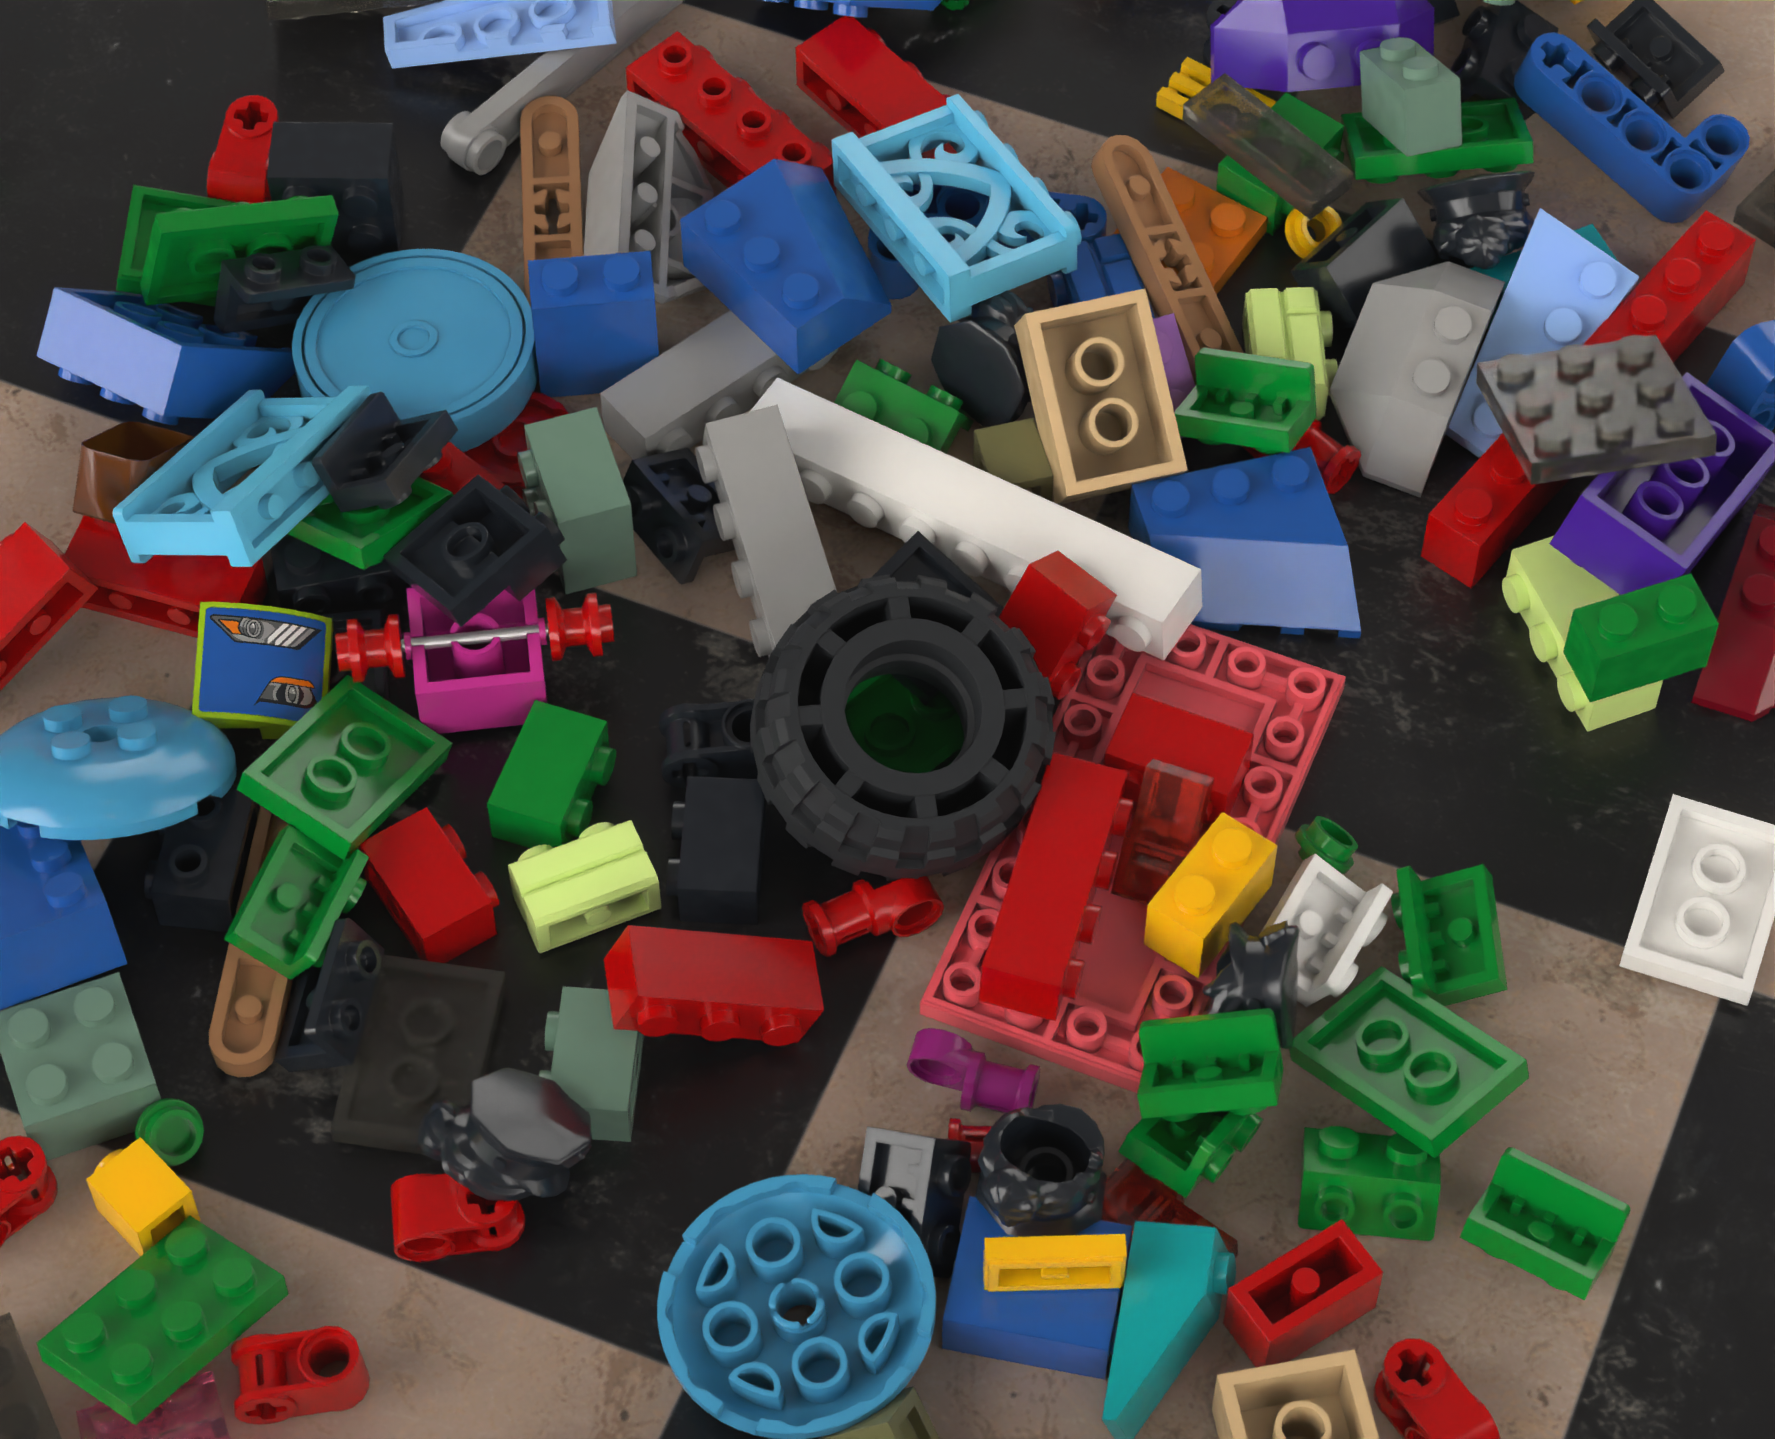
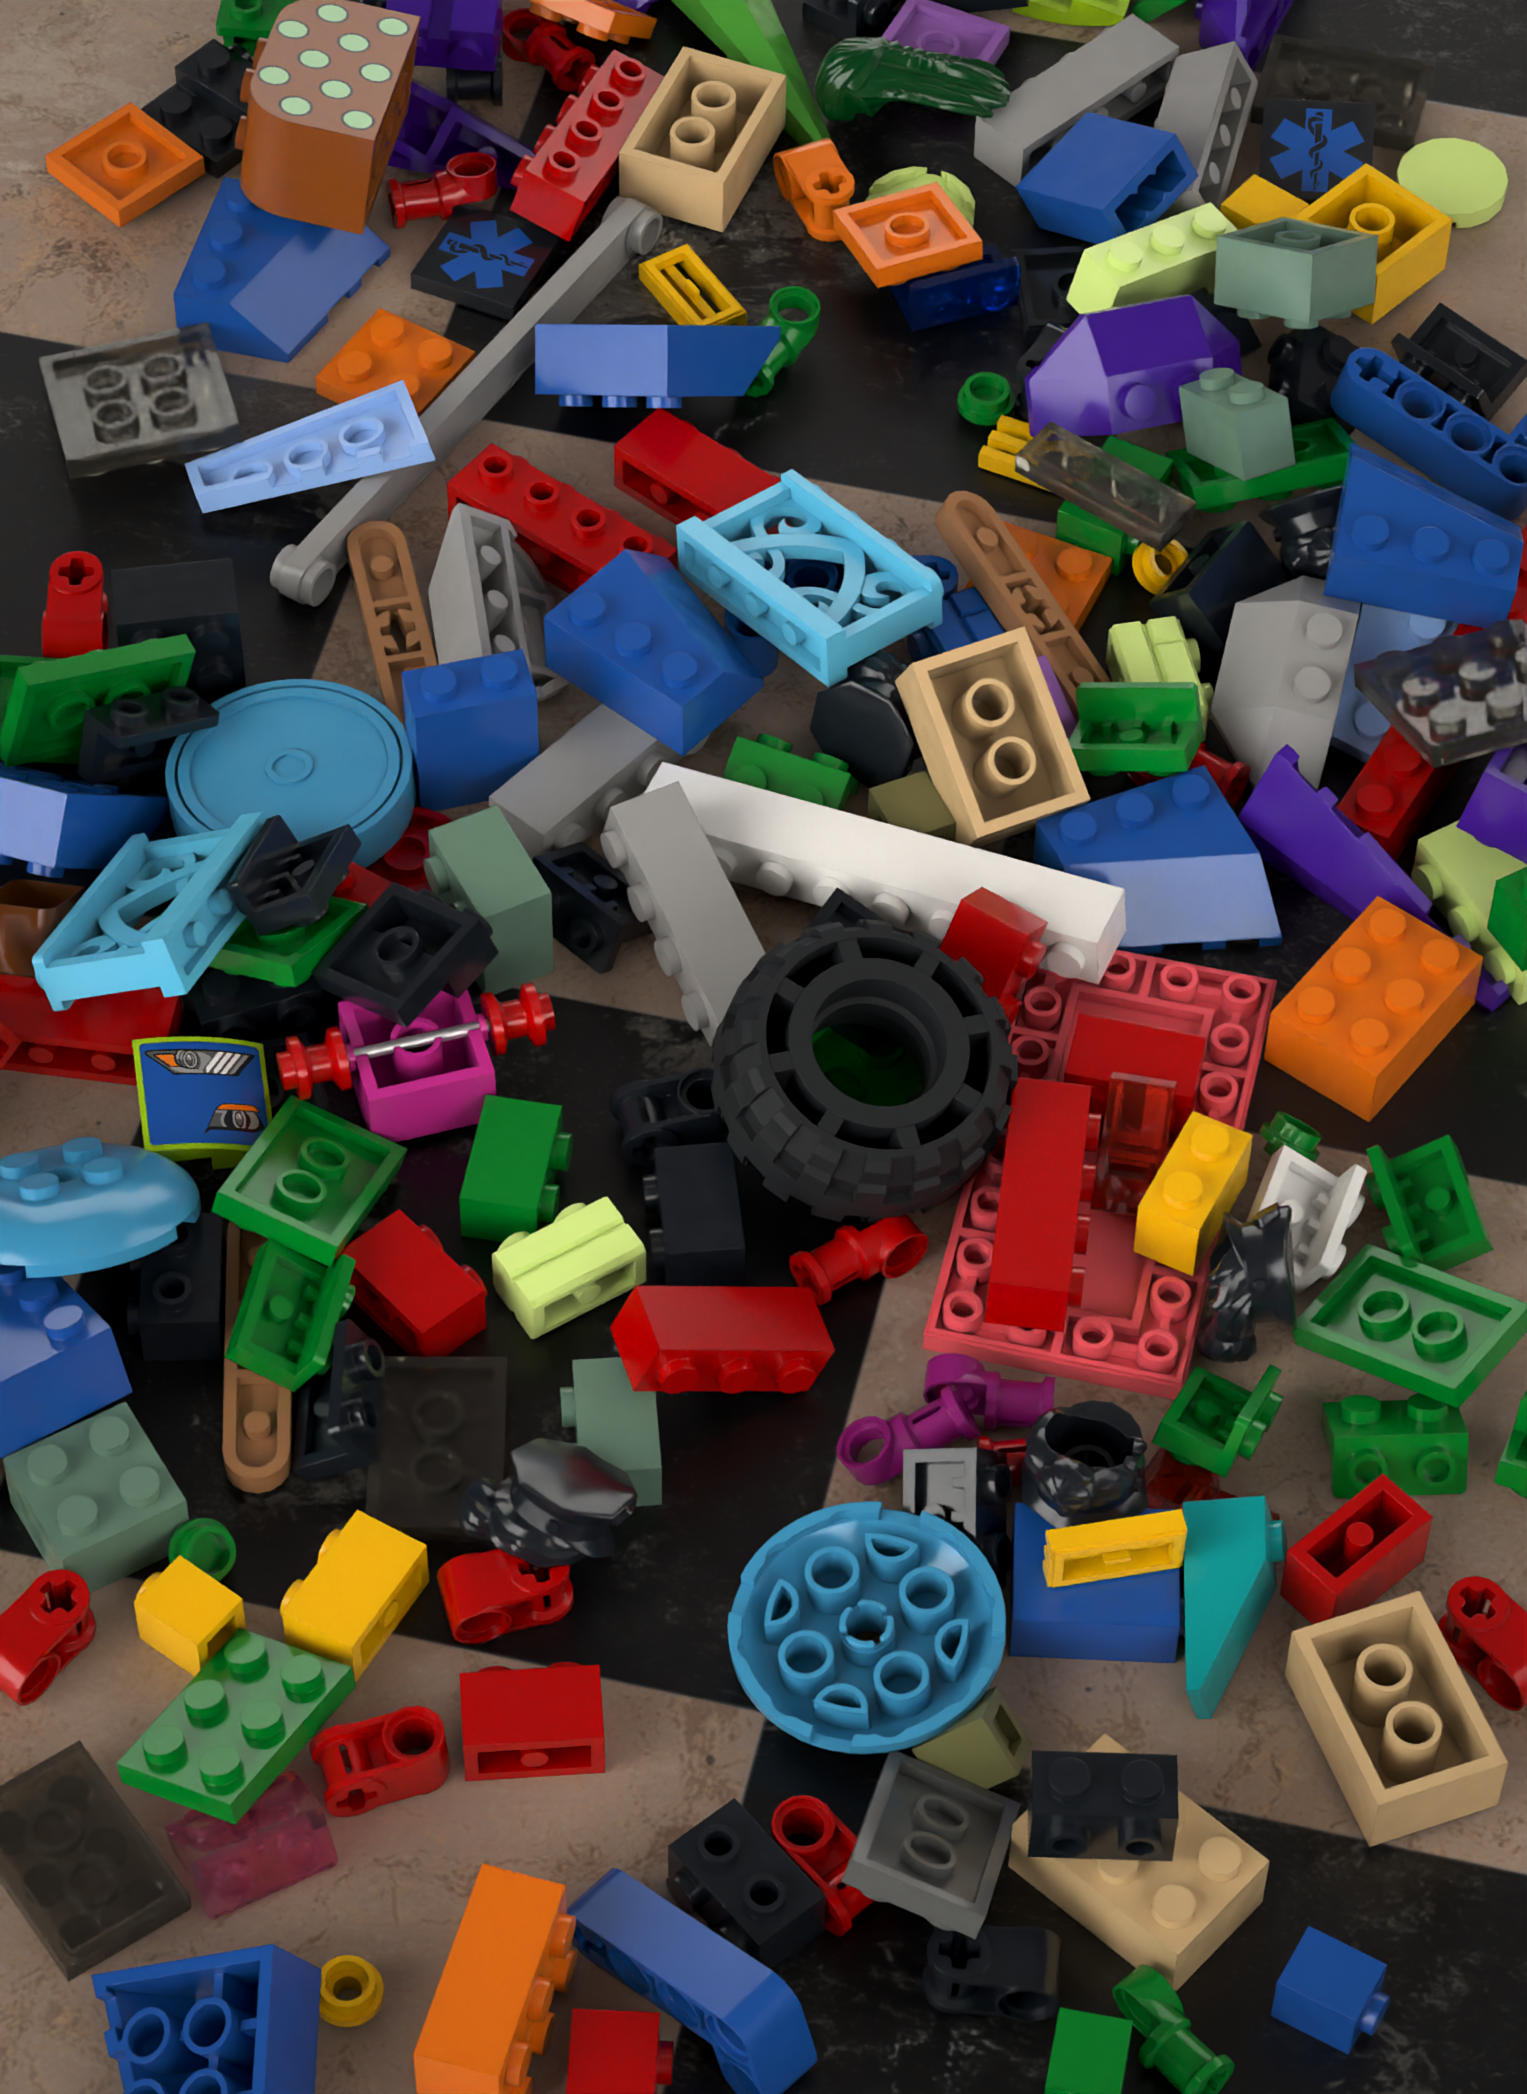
camera: 10 degrees left, 5 degrees down
green bracket [1137,1008,1284,1122] -> none
none -> yellow brick [280,1510,429,1683]
none -> red brick [459,1662,605,1782]
none -> magenta connector [836,1384,980,1485]
none -> green plate [957,372,1015,426]
none -> dark purple wedge [1238,744,1510,1013]
none -> orange brick [1264,896,1483,1122]
none -> blue wedge [1323,442,1524,632]

